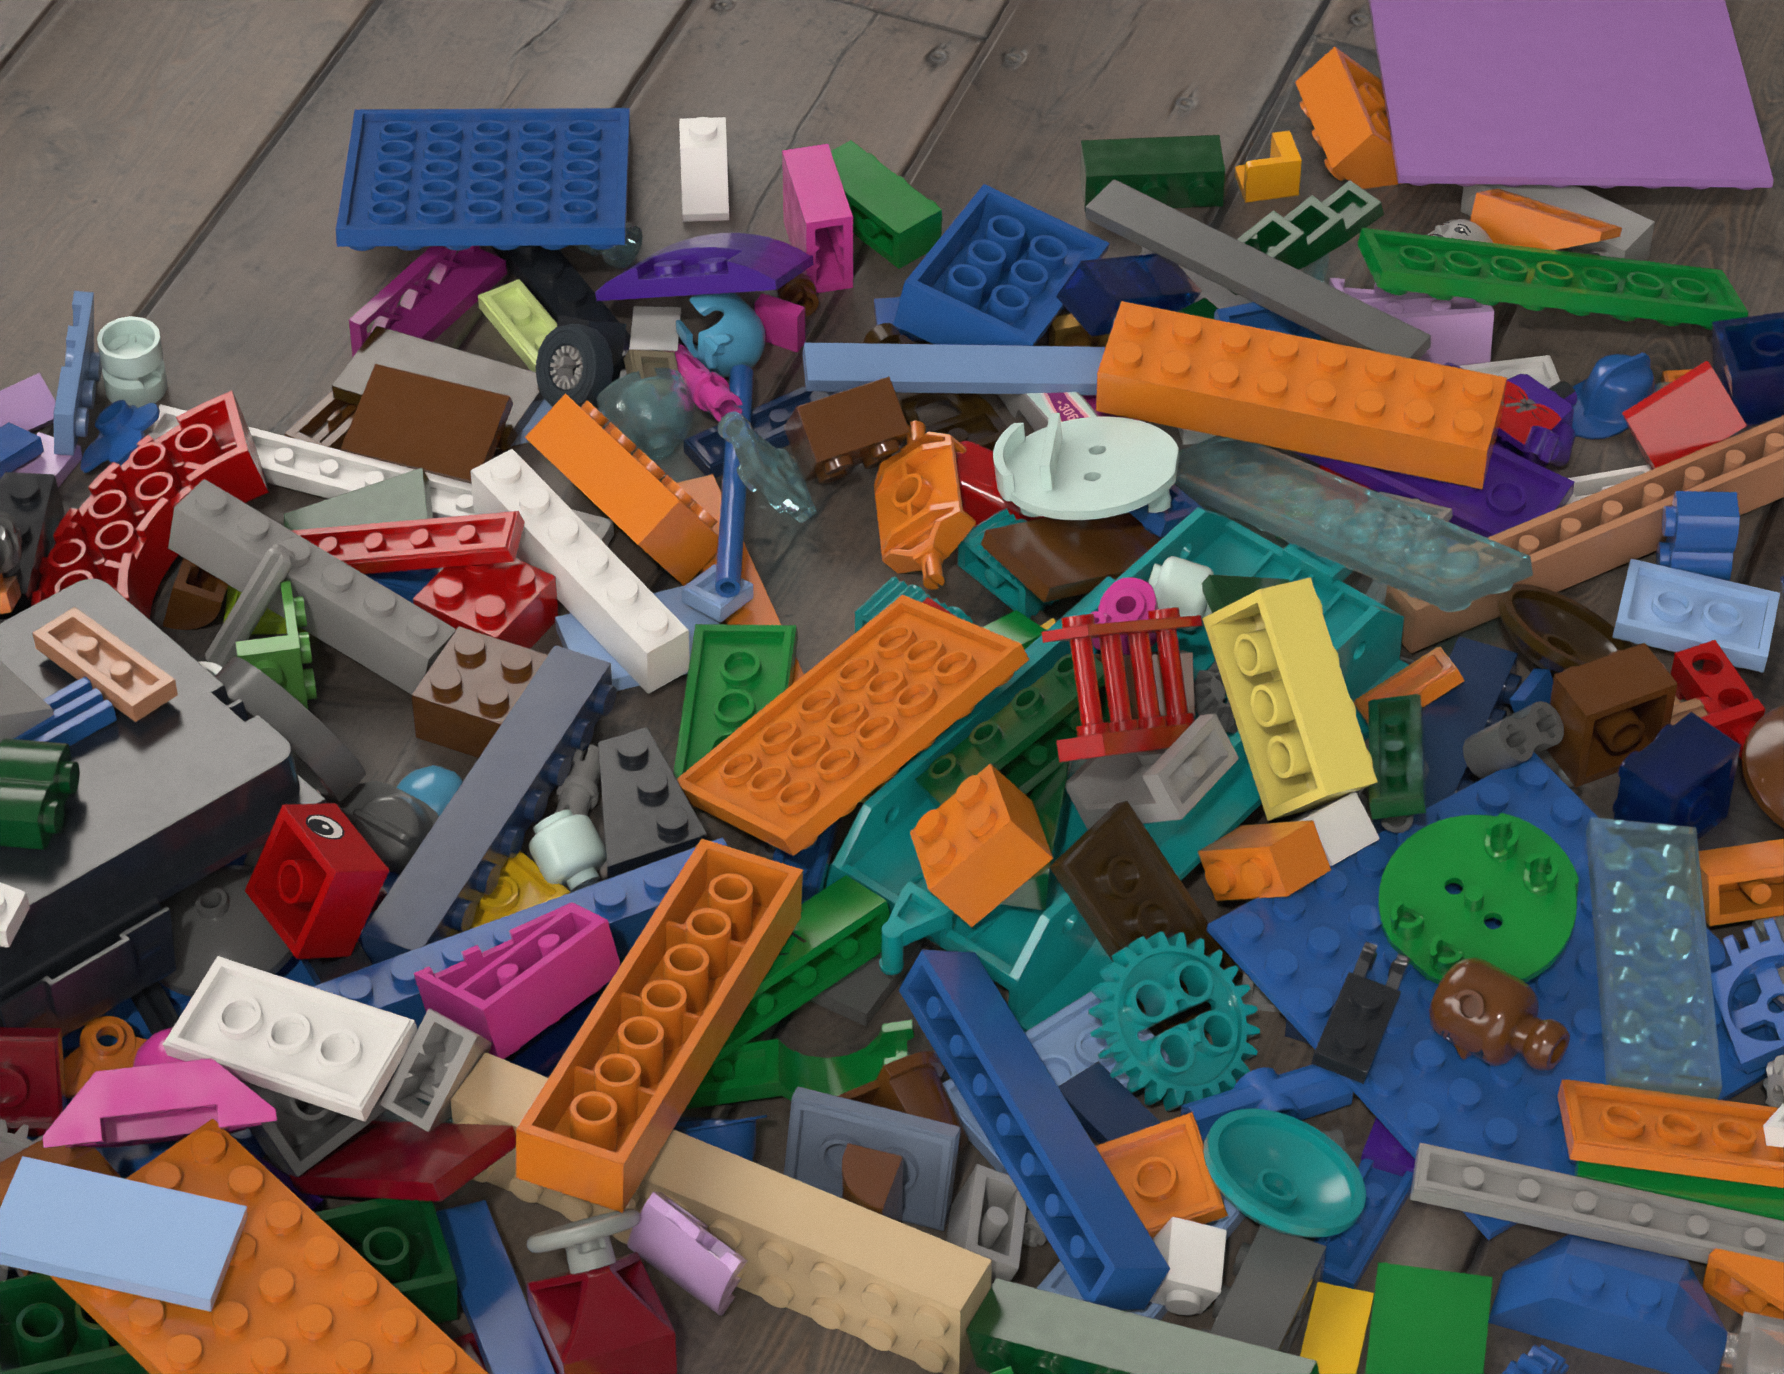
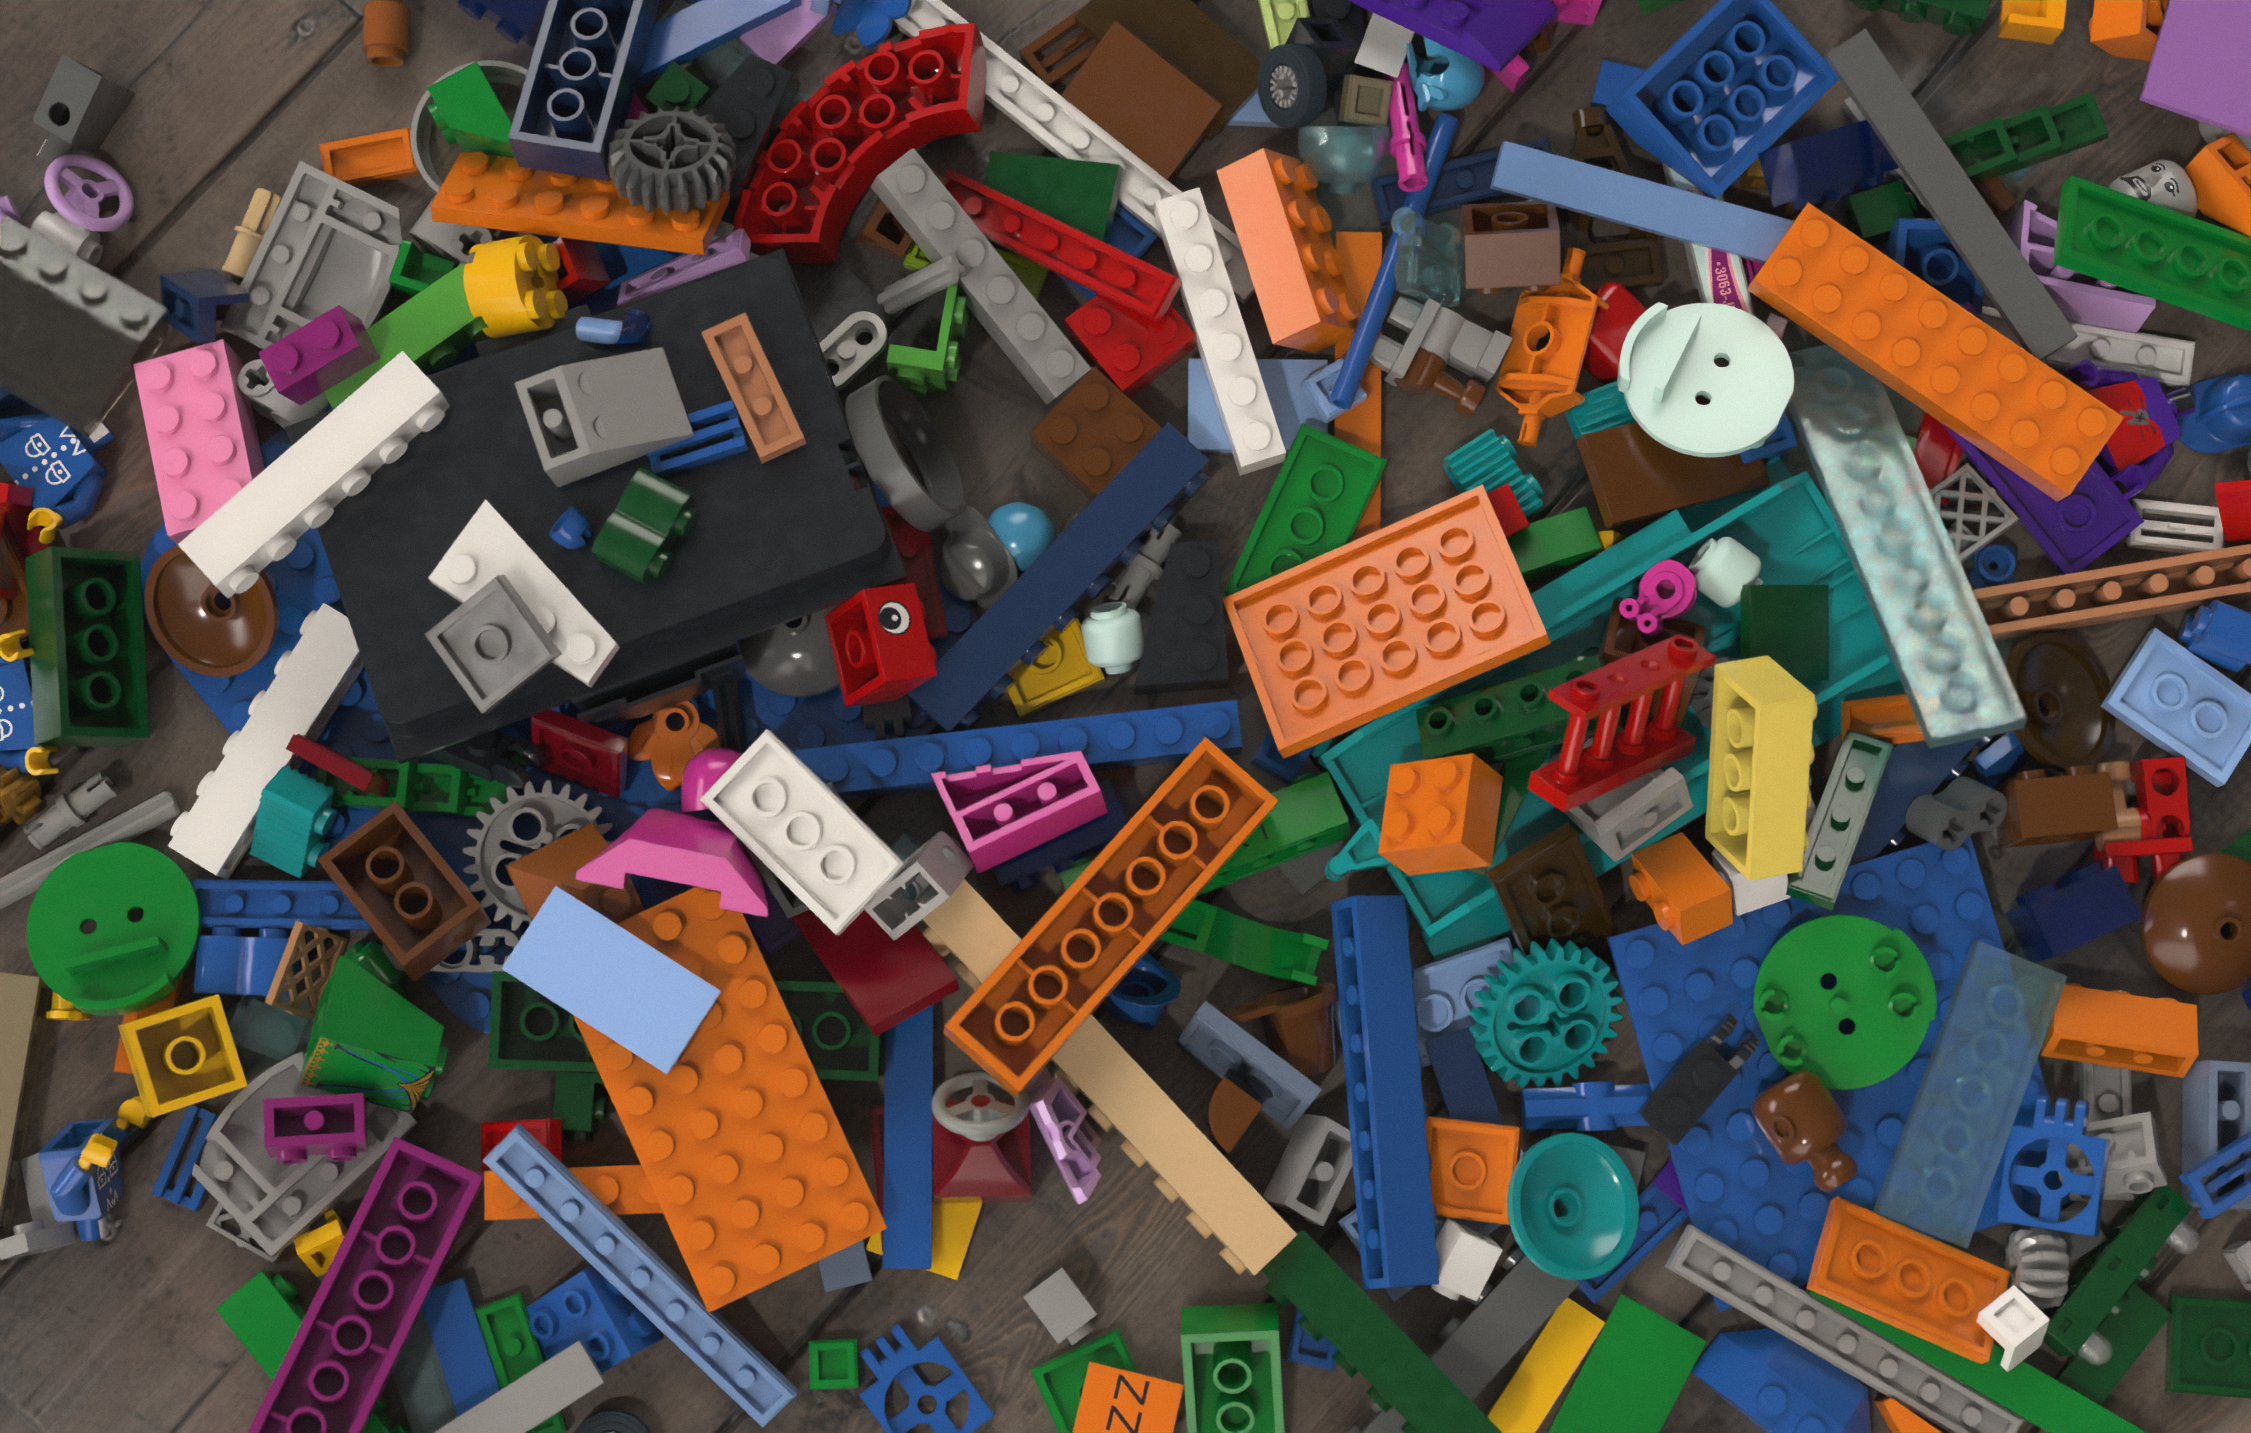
camera: 20 degrees right, 35 degrees up
none -> light grey hips [1369,296,1513,419]

